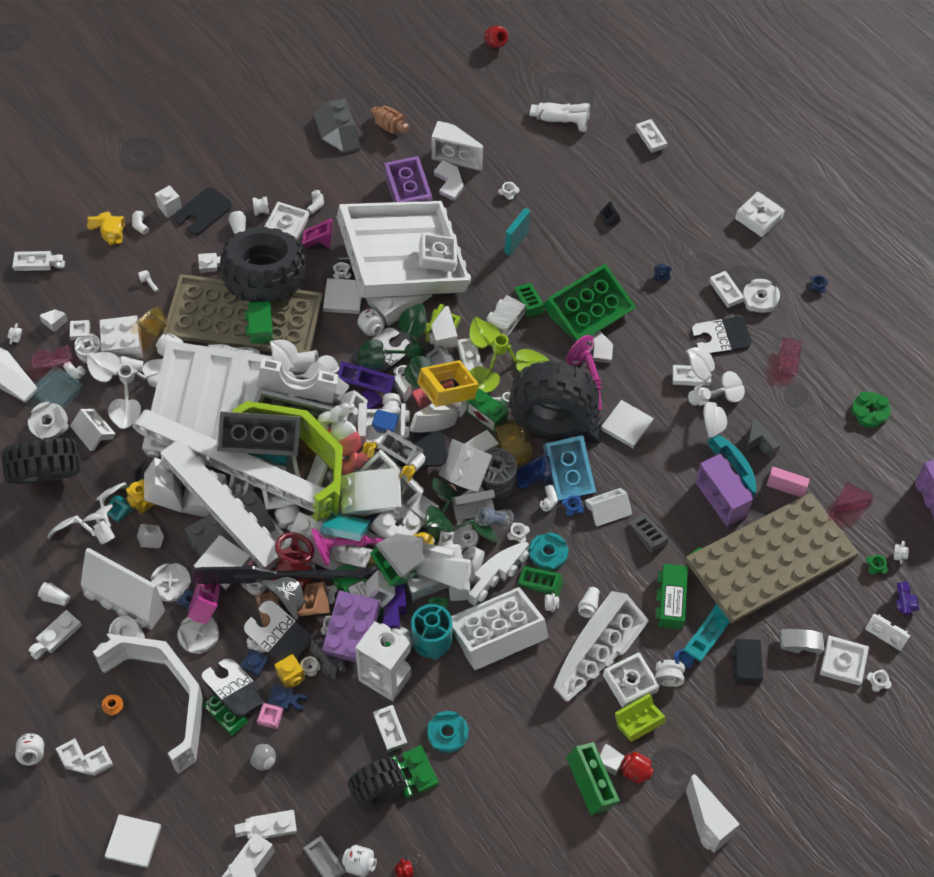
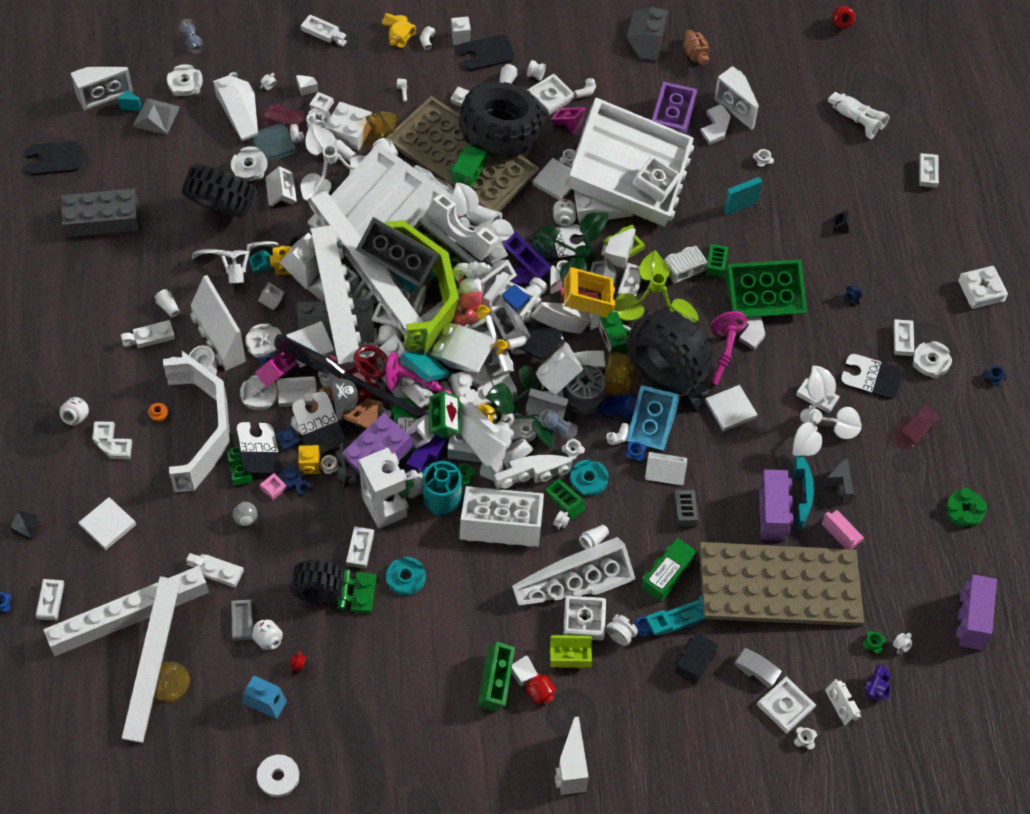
camera: 30 degrees right, 0 degrees up
light grey slope [376,534,426,578] -> none
clear pink slope [832,482,874,515] -> none
none -> white panel [277,376,317,407]

